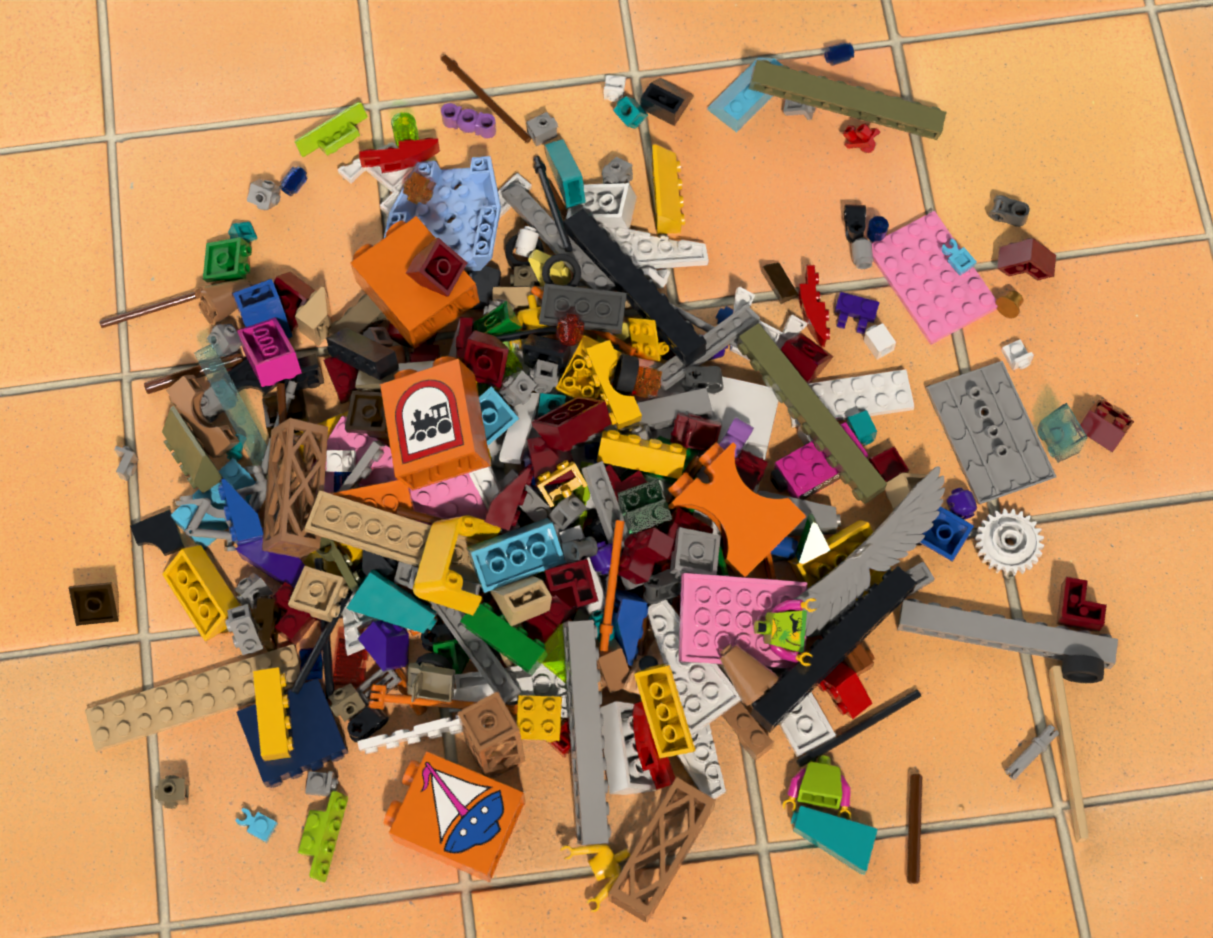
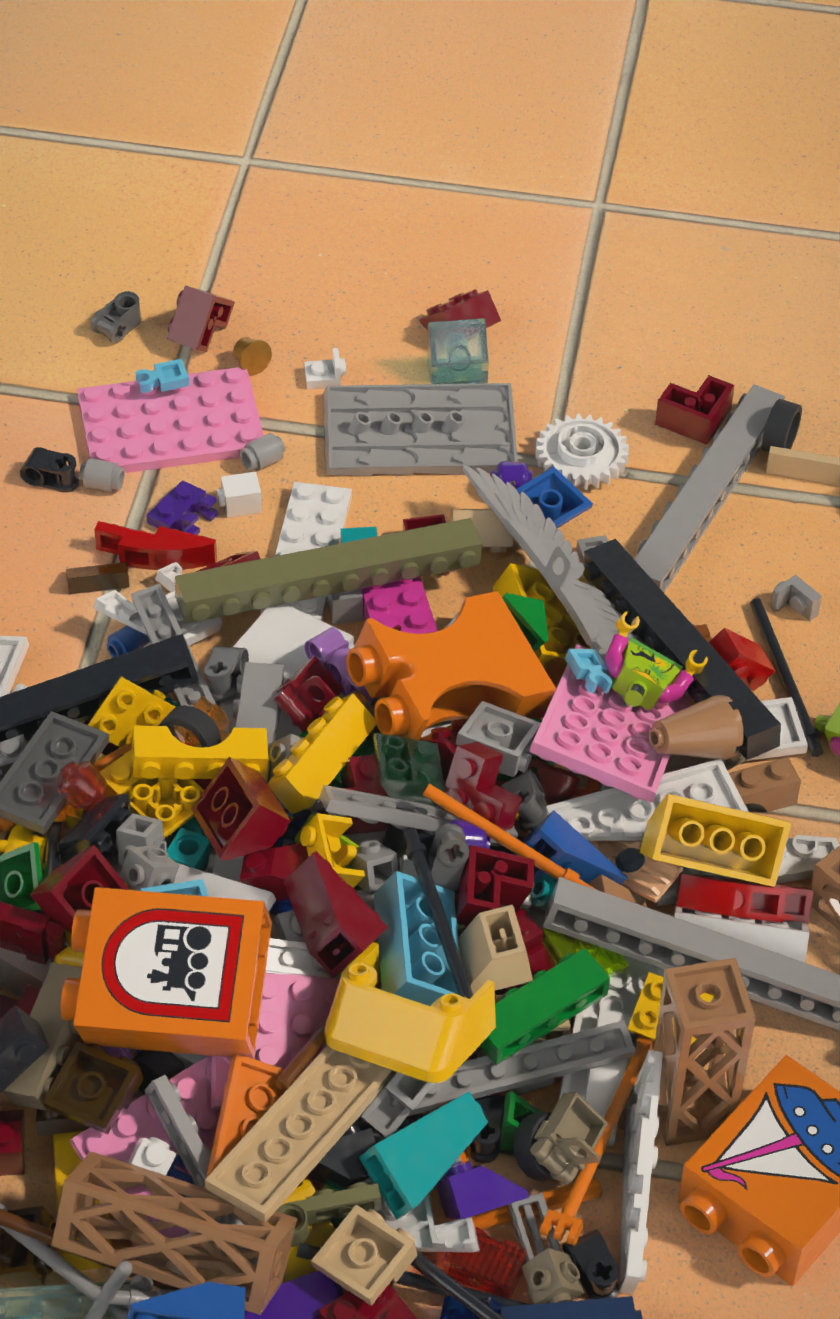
camera: 75 degrees left, 20 degrees down
clear blue brick [867,216,889,243] -> none
none -> light grey brick [240,433,285,471]
none -> black bar [403,829,474,999]
none -> medium azure plate [565,649,612,693]
none -> light grey bracket [771,575,821,621]

